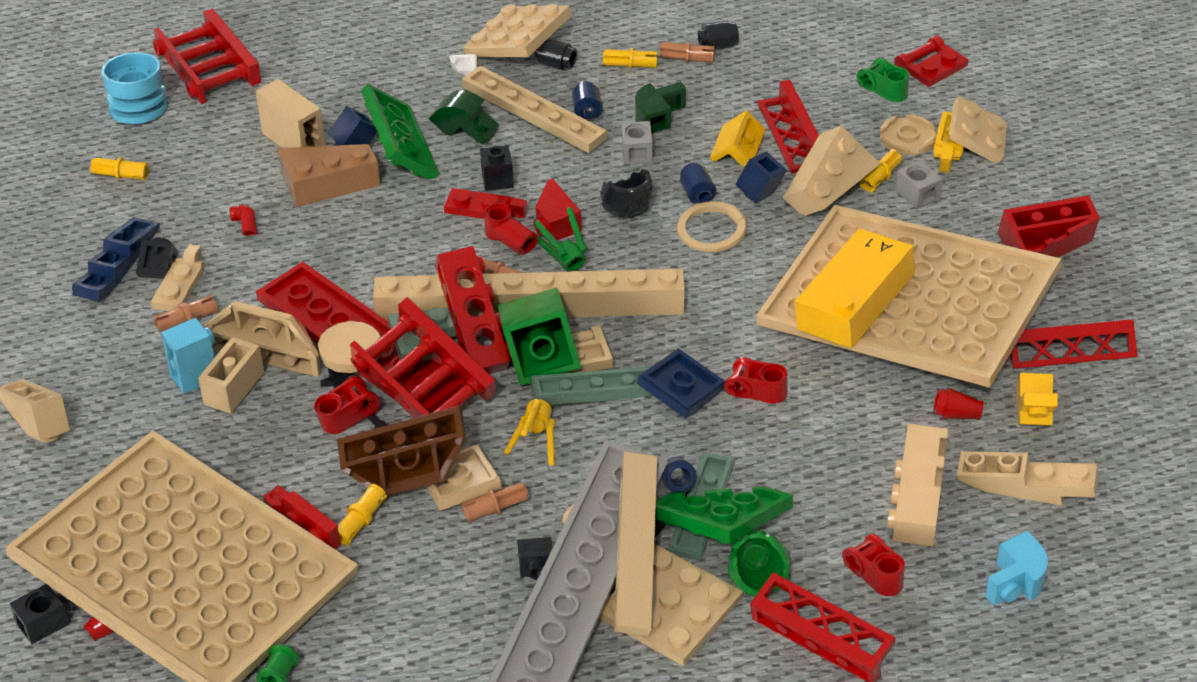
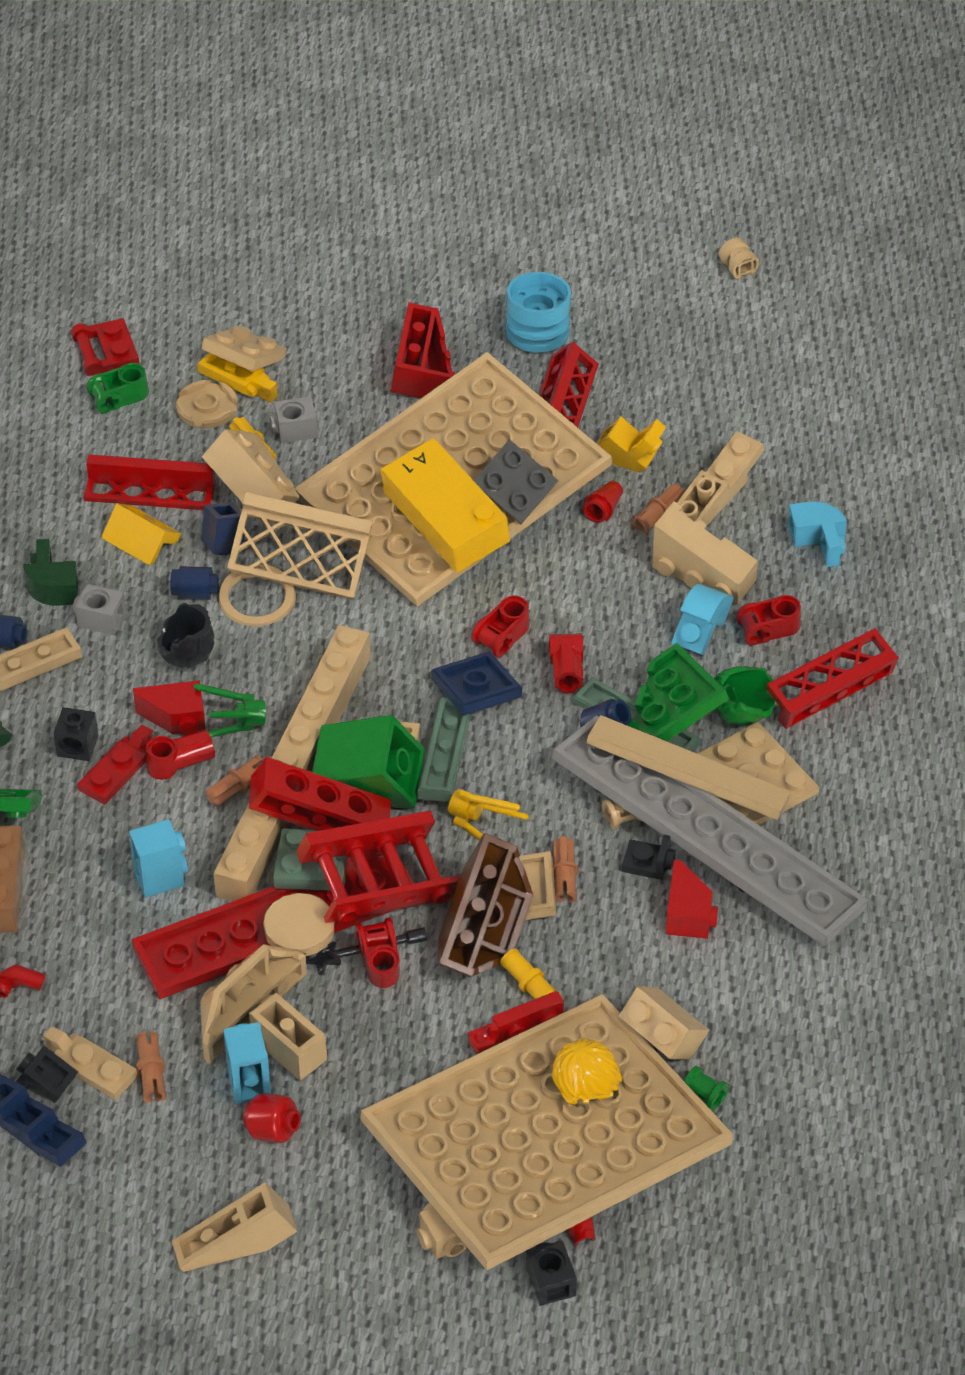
camera: 70 degrees left, 5 degrees up
none -> medium azure brick [129,819,188,898]
none -> tan fence [227,491,372,599]
none -> red head [243,1093,301,1143]
none -> dark grey hinge [474,439,559,525]
none -> medium azure wheel [506,272,571,353]
none -> red piece [549,633,584,693]
none -> yellow hair [552,1038,622,1105]
none -> tan brick [619,987,709,1059]
none -> nougat axle [631,483,685,534]
none -> red slope [666,860,718,939]
none -> medium azure brick [671,583,734,655]

